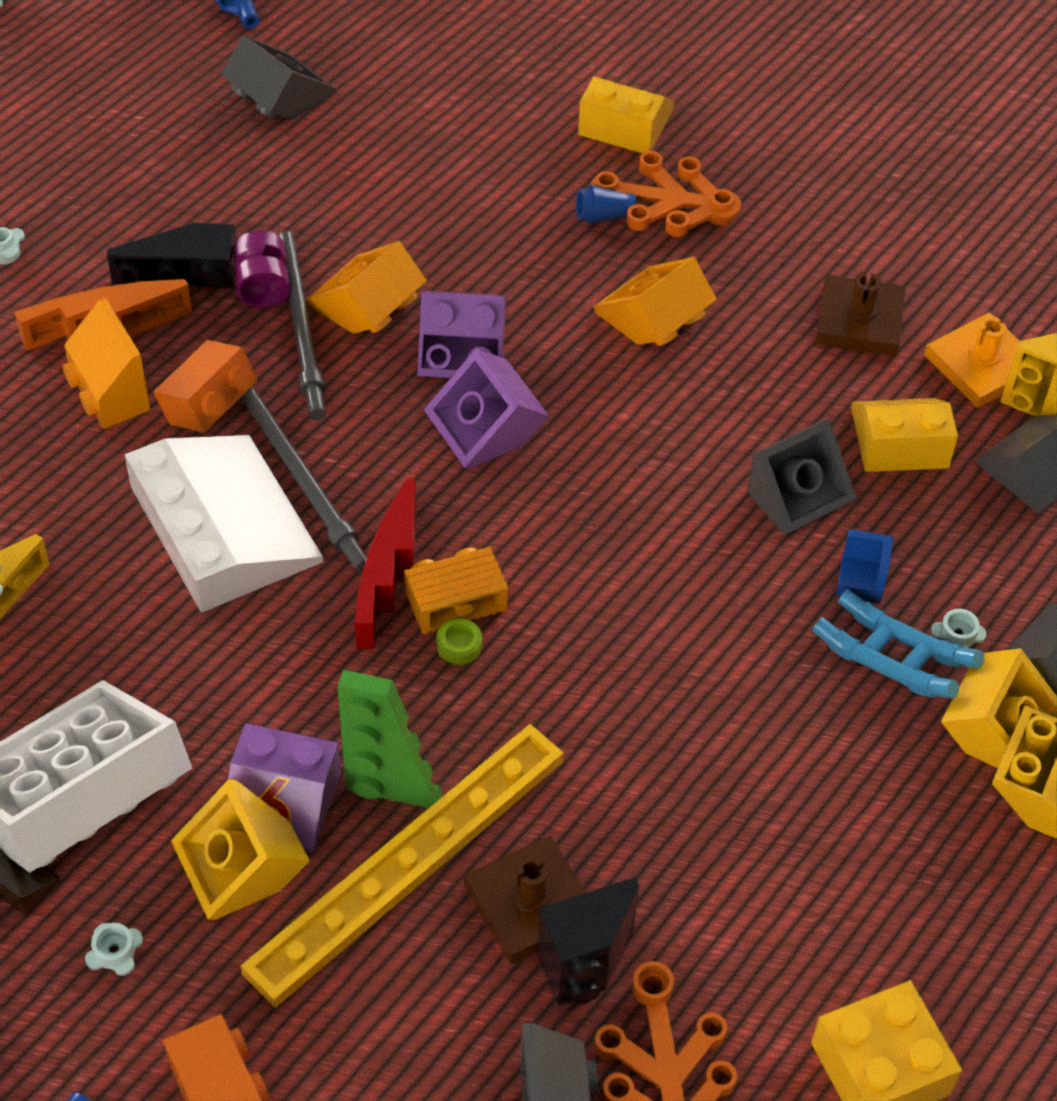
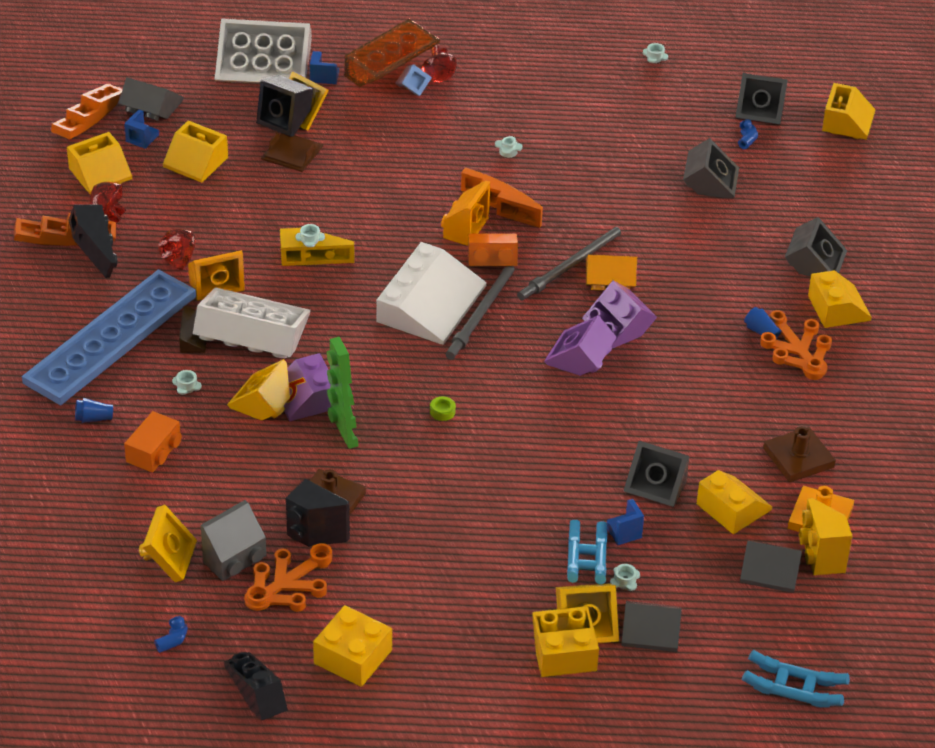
camera: 55 degrees right, 10 degrees down
black slope [107,223,237,288] -> none
magenta wheel [233,230,290,308] -> none
yellow plate [240,724,564,1008] -> none
red slope [354,478,416,649] -> none
light orange brick [404,547,508,634] -> none
light orange slope [593,257,717,346] -> none
none -> dark grey slope [785,217,847,277]

